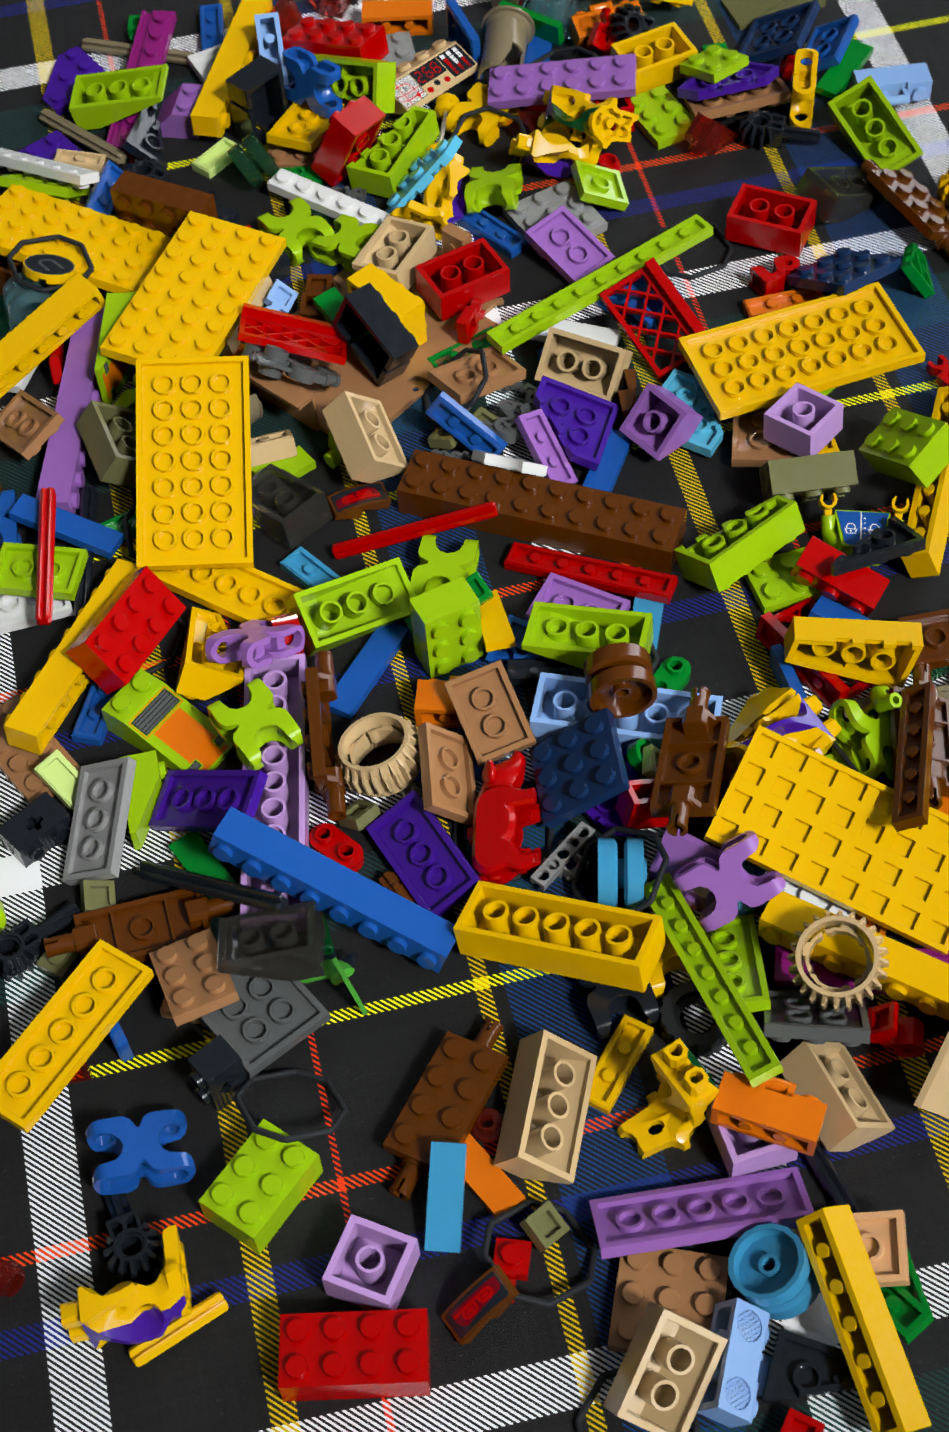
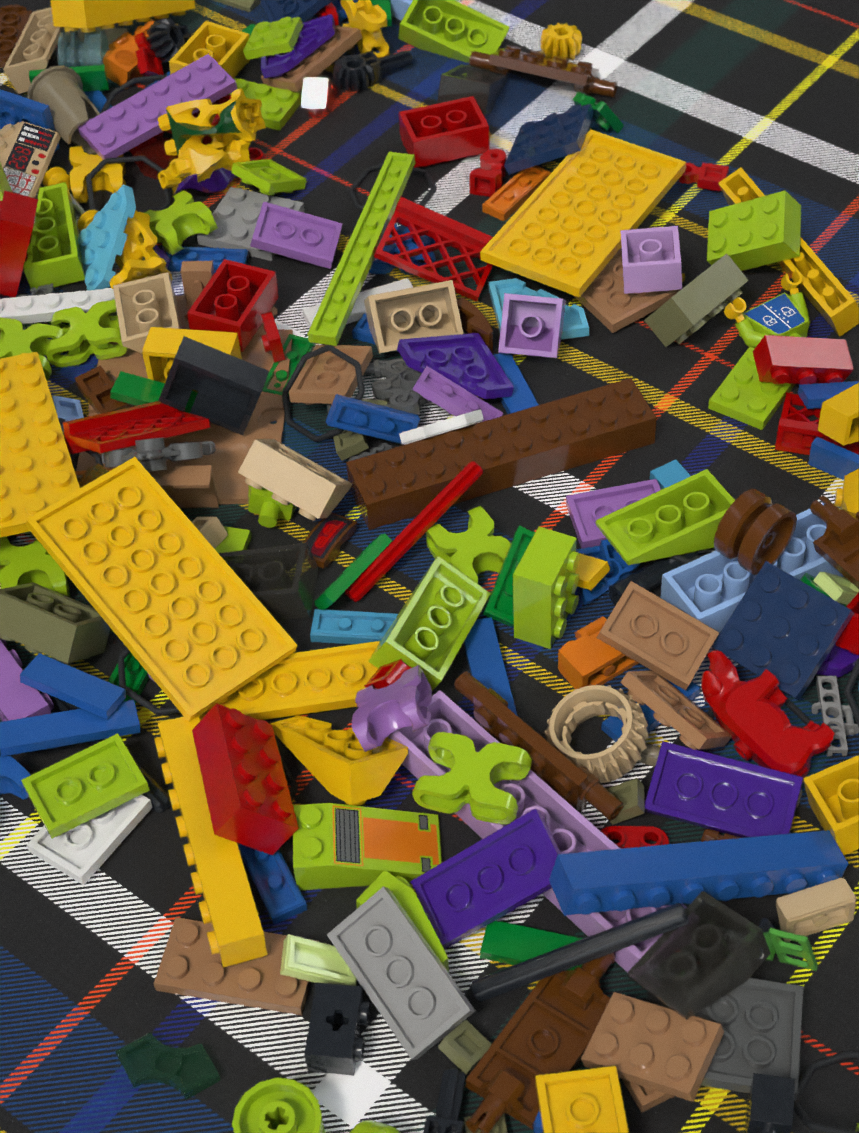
camera: 40 degrees left, 5 degrees down
red axle [35,487,56,626] -> none
red tile [504,542,678,604] -> none
lime wedge [673,495,805,593] -> none
black wing [830,516,926,577] -> none
none -> blue tile [20,653,126,719]
none -> green tile [314,533,392,610]
none -> tan slope [776,878,856,942]

